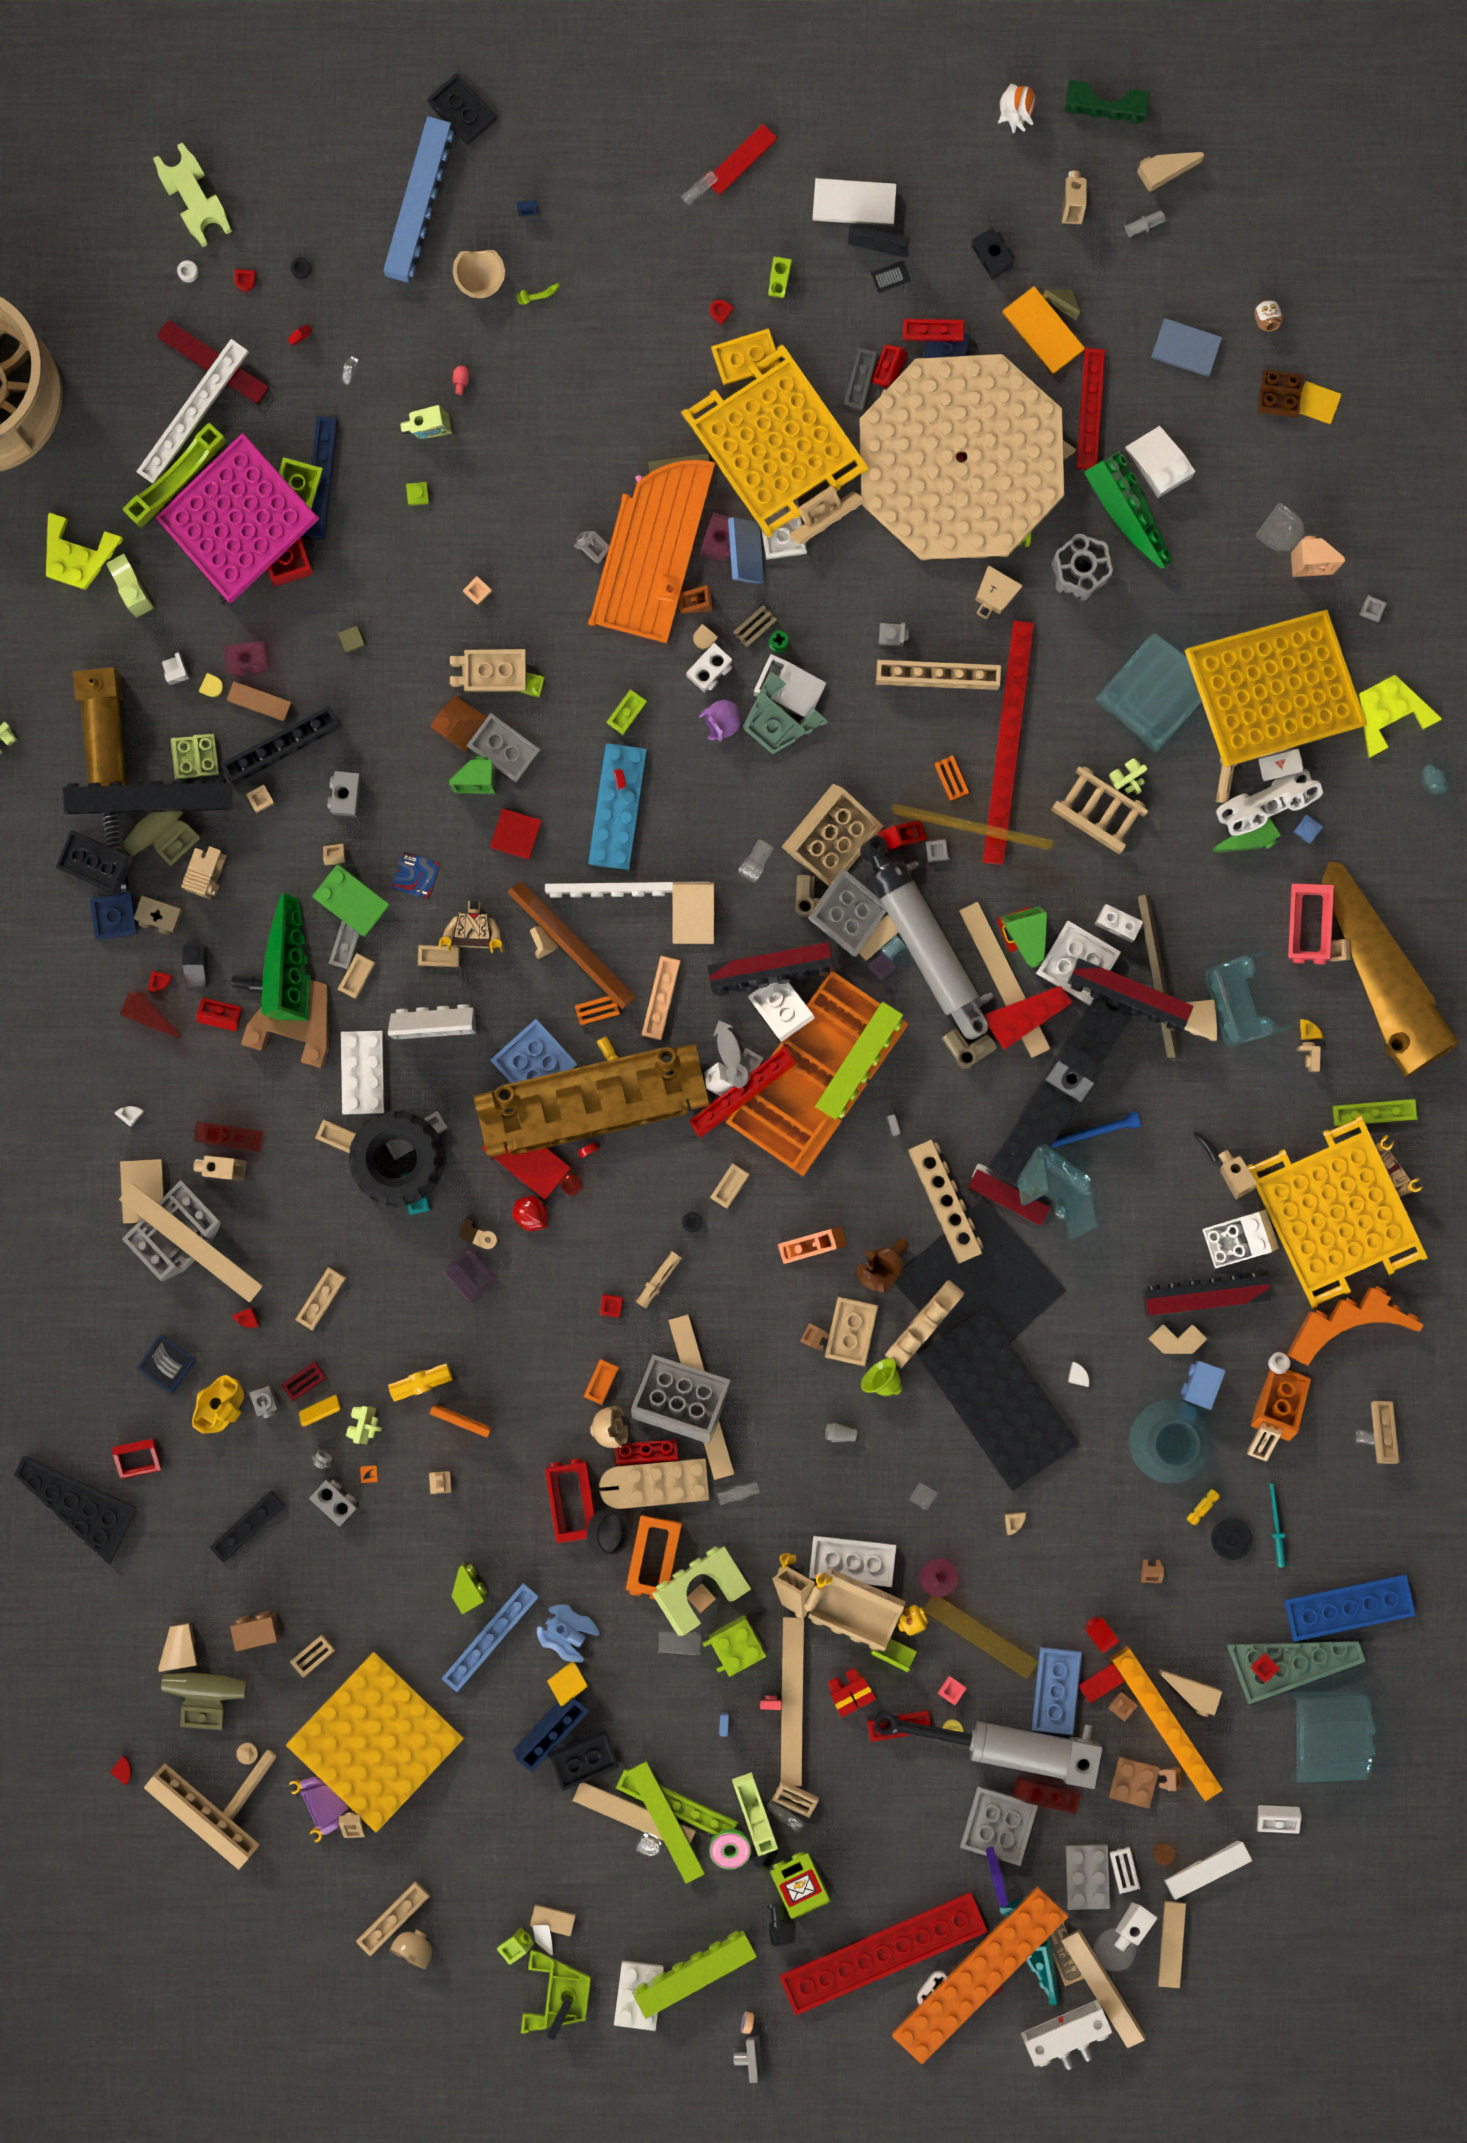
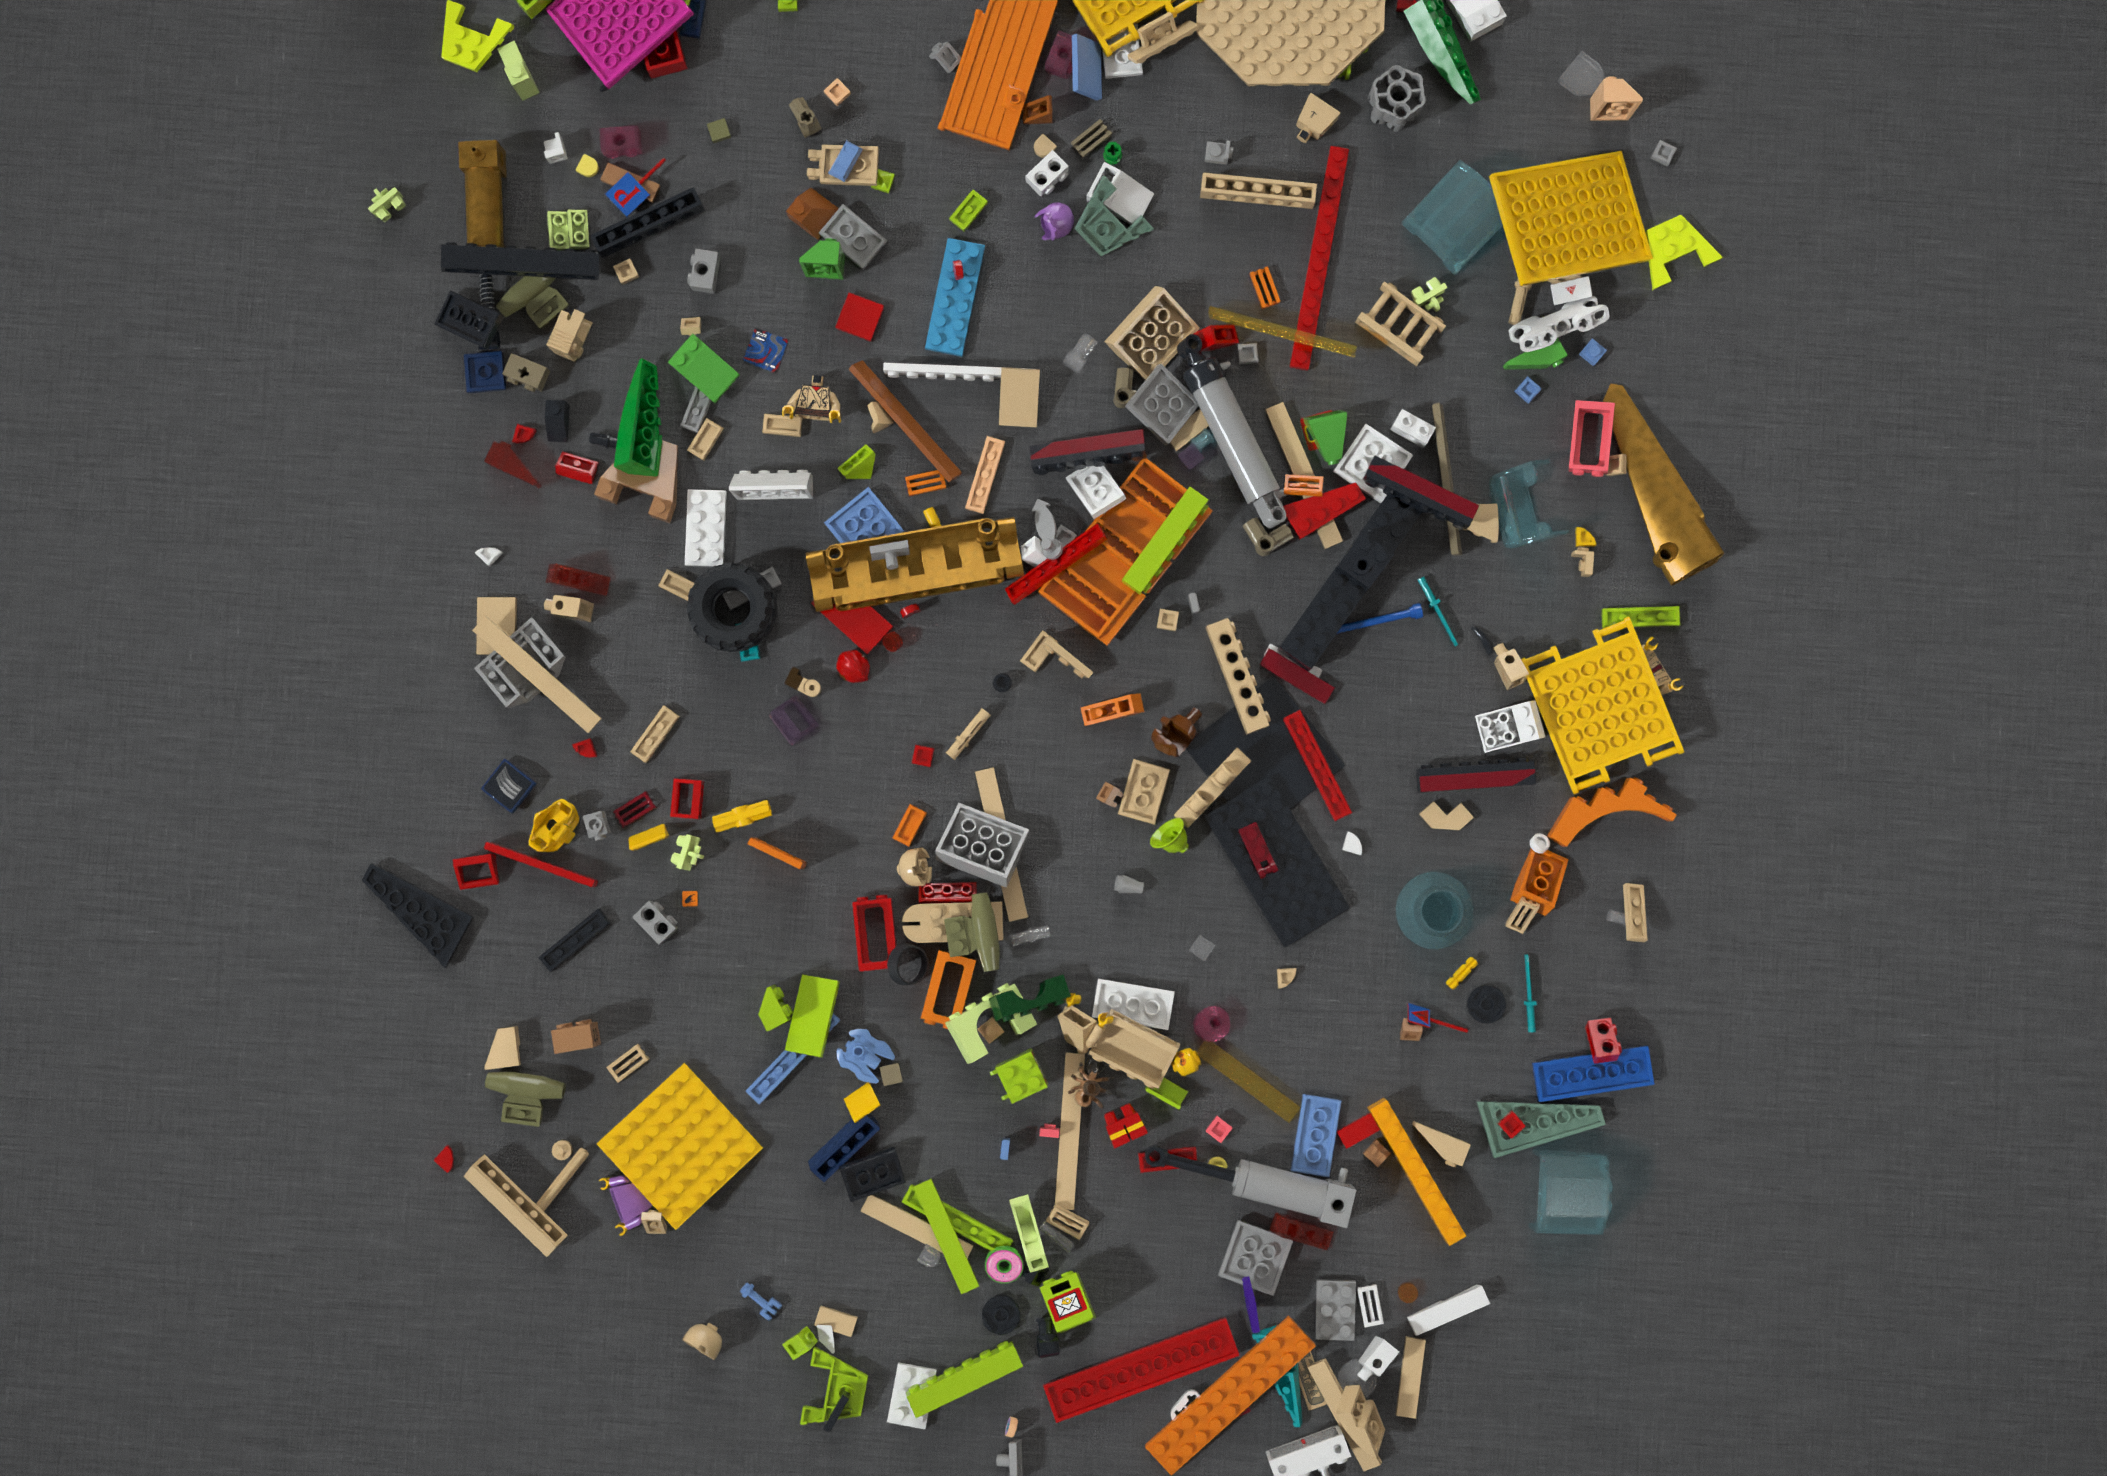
camera: 10 degrees right, 0 degrees up
light grey plate [312,1451,332,1469] -> none
tan tile [356,1881,430,1956] -> none
tan tile [429,1471,452,1494] -> none
clear tile [658,1631,701,1655] -> none
clear light blue windscreen [1017,1144,1098,1240] -> none
red slope [1084,1616,1119,1653] -> none
medium nougat plate [1108,1756,1160,1809] -> none
medium nougat tile [1159,1767,1182,1791] -> none
medium blue slope [1181,1361,1225,1410] -> none
white slope [1257,1805,1302,1833] -> none
clear light blue head [1419,764,1450,796] -> none
none -> red tile [484,842,598,887]
none -> blue piece [605,158,666,217]
none -> red tile [670,779,705,819]
none -> medium blue hinge [740,1282,782,1321]
none -> lime tile [785,974,840,1058]
none -> dark tan piece [789,97,822,138]
none -> medium blue tile [828,140,863,182]
none -> lime slope [837,444,876,479]
none -> light grey tile [870,540,910,570]
none -> dark tan tile [880,1062,903,1086]
none -> olive plate [944,892,1000,972]
none -> black tile [982,1295,1020,1335]
none -> dark green arch [989,974,1071,1022]
none -> tan plate [1042,636,1093,679]
none -> animal [1068,1059,1114,1109]
none -> tan plate [1157,609,1179,631]
none -> dark red plate [1238,822,1278,879]
none -> red tile [1283,710,1352,821]
none -> orange tile [1284,474,1324,496]
none -> tan slope [1336,1385,1385,1458]
none -> piece [1408,1003,1468,1033]
none -> teal sword [1418,577,1458,647]
none -> medium blue tile [1514,376,1542,404]
none -> red brick [1585,1018,1622,1064]

